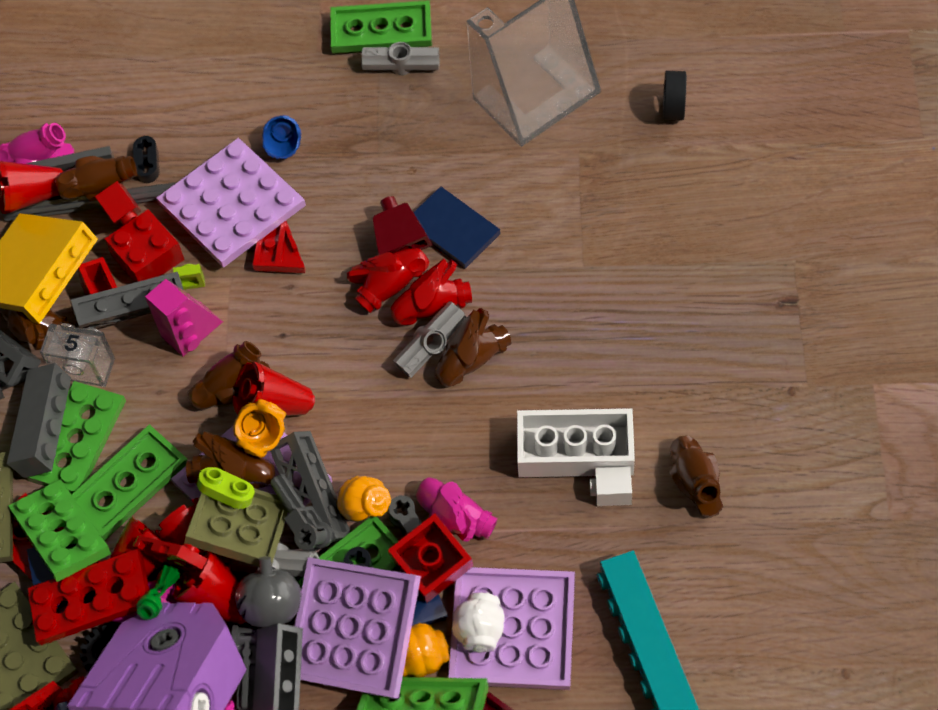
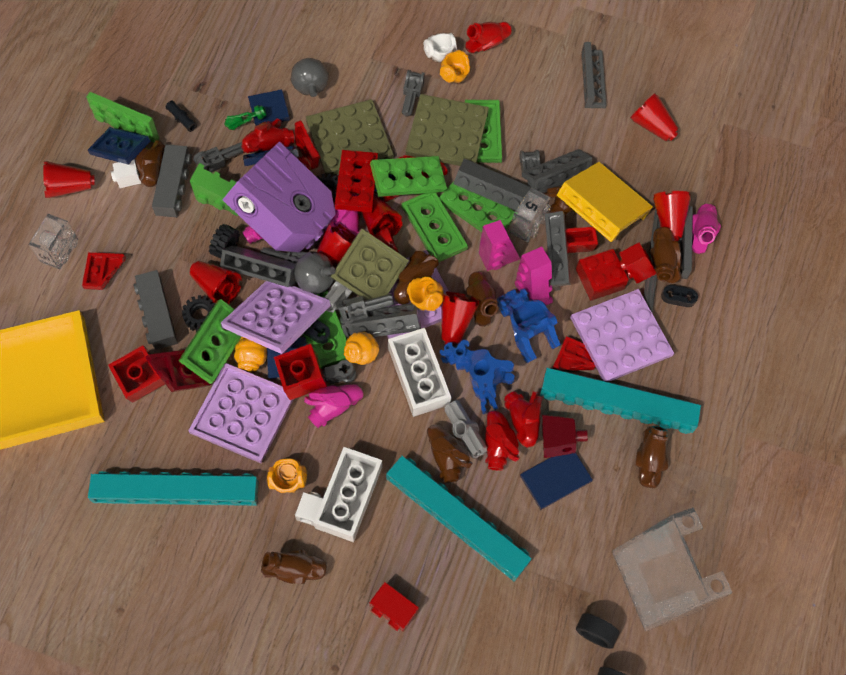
camera: 100 degrees right, 5 degrees up
red wing [133,536,207,572] -> none
green piece [137,564,180,620] -> none
lime plate [173,264,205,290] -> none
lime plate [197,467,255,509] -> none
blue hair [262,115,302,159] -> none
bright green plate [330,0,432,53] -> none
light grey piece [362,42,440,76] -> none
white hair [452,592,504,653] -> none
none -> light orange hair [267,458,307,493]
none -> red brick [369,582,419,632]
none -> teal brick [386,456,532,582]
none -> white brick [388,328,451,417]
none -> blue animal [440,340,515,415]
none -> dark pink wedge [479,220,520,271]
none -> blue animal [497,288,561,363]
none -> teal brick [540,368,701,434]
none -> black tyre [576,613,619,649]
none -> reddish brown animal [636,426,668,488]

